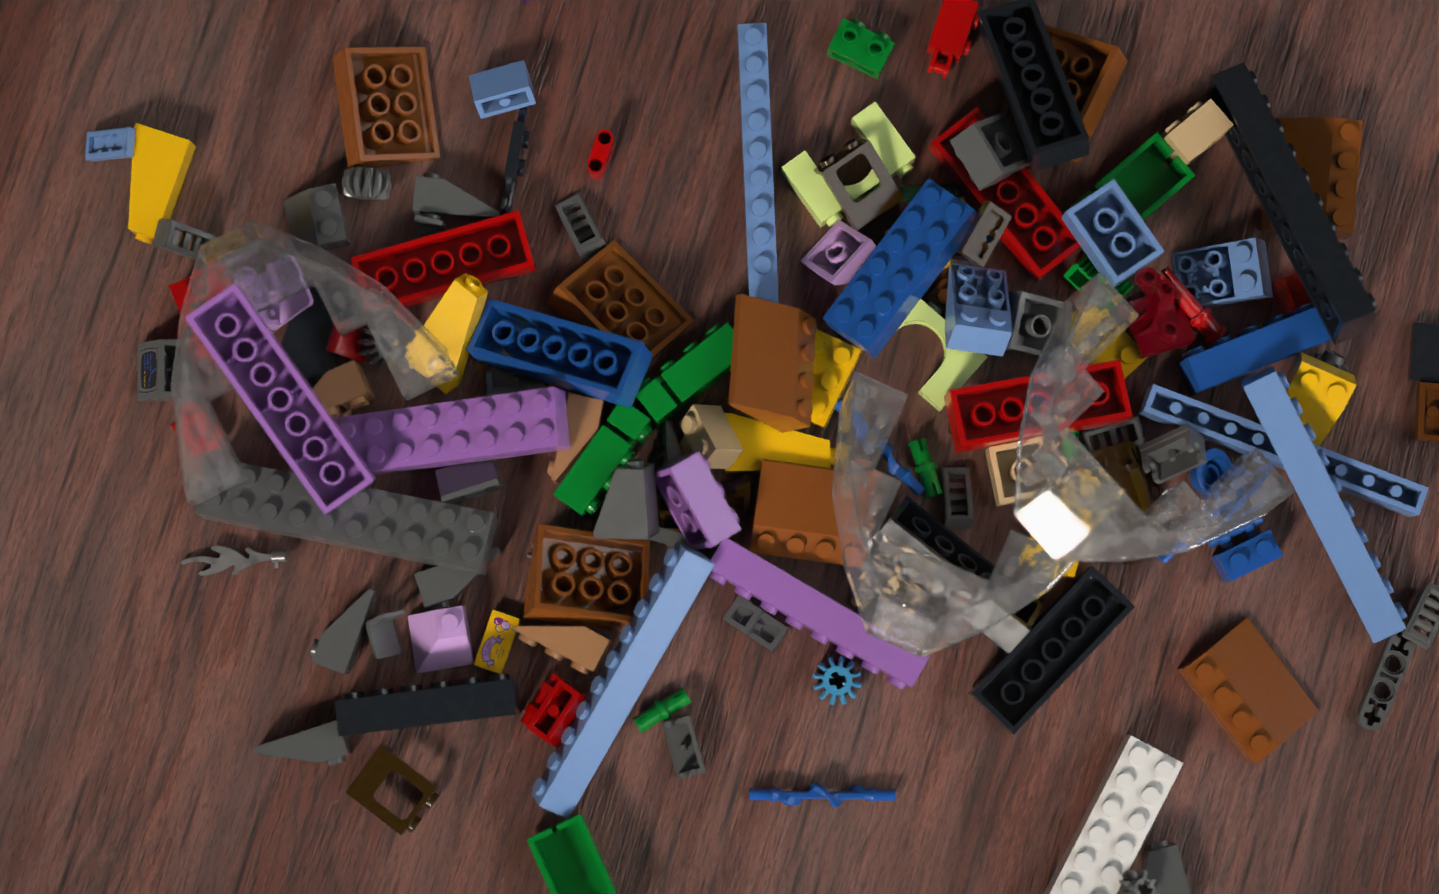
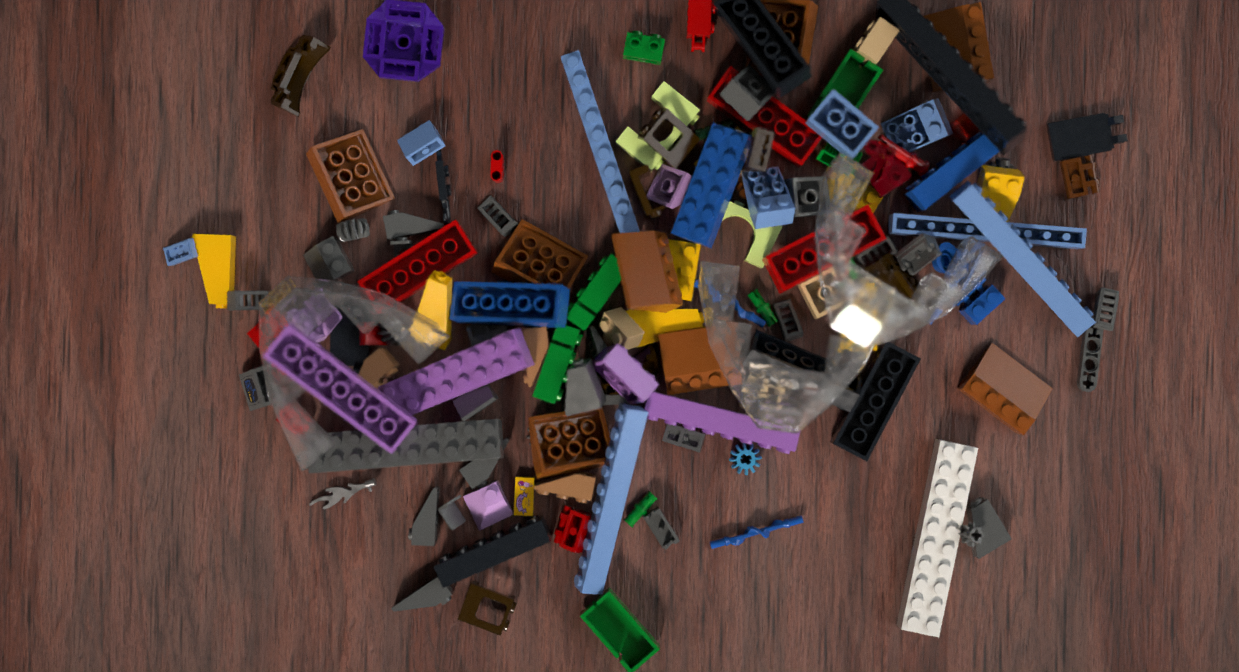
camera: 15 degrees left, 5 degrees up
none -> dark brown window [629,164,665,220]

